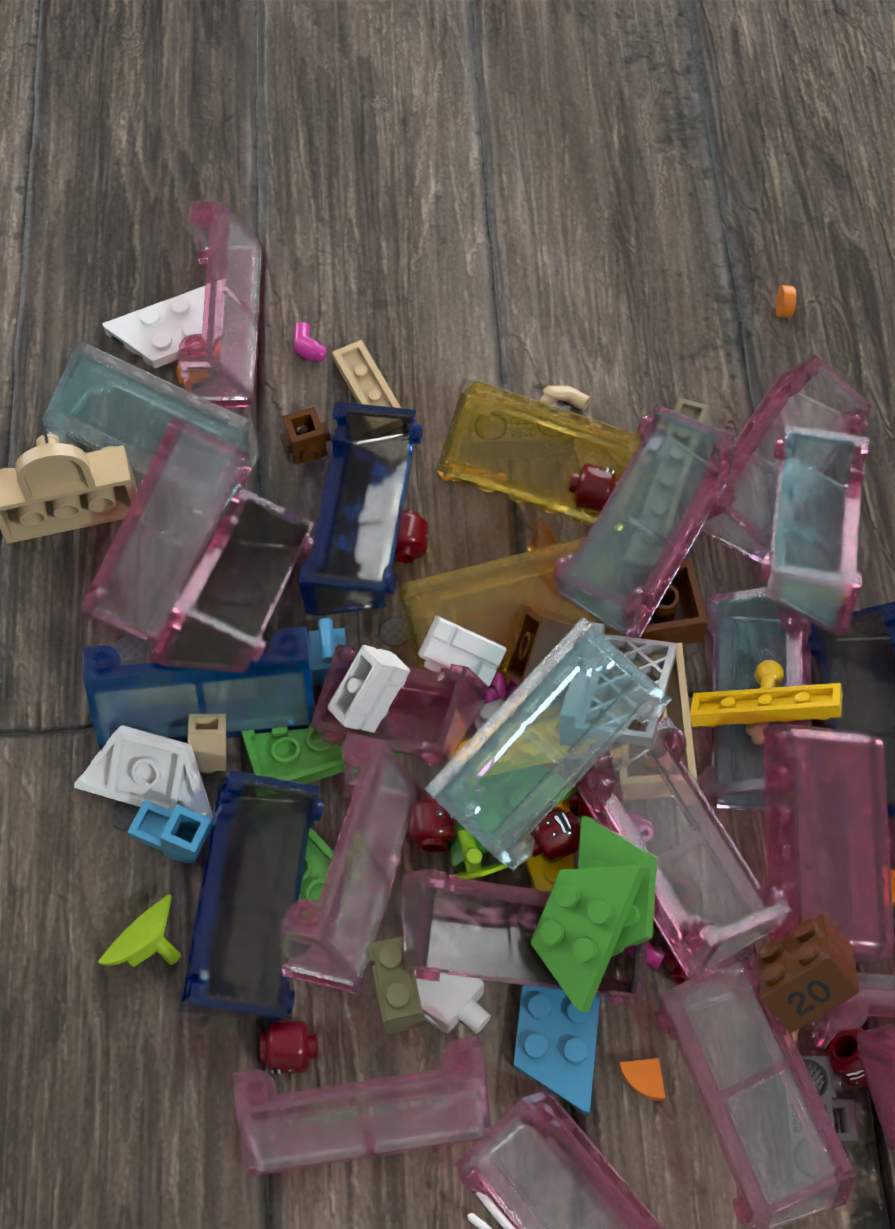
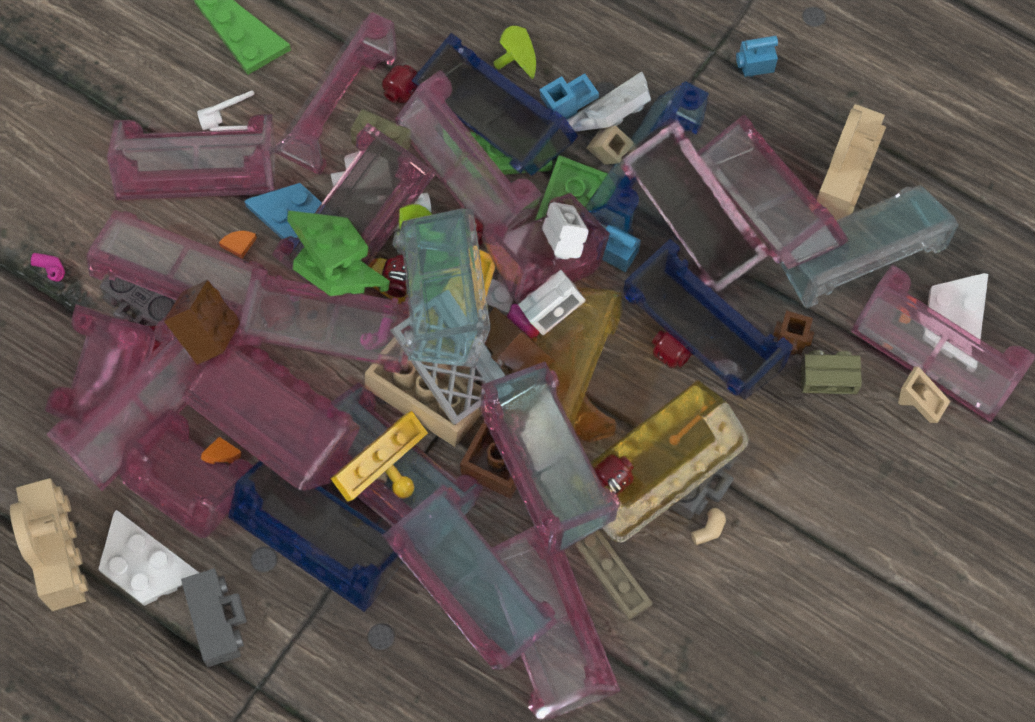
camera: 125 degrees right, 5 degrees up
dark pink arm [294,322,327,362] -> none
tan plate [332,340,405,432] -> none
none -> olive brick [801,350,862,394]
none -> tan slope [898,366,950,423]

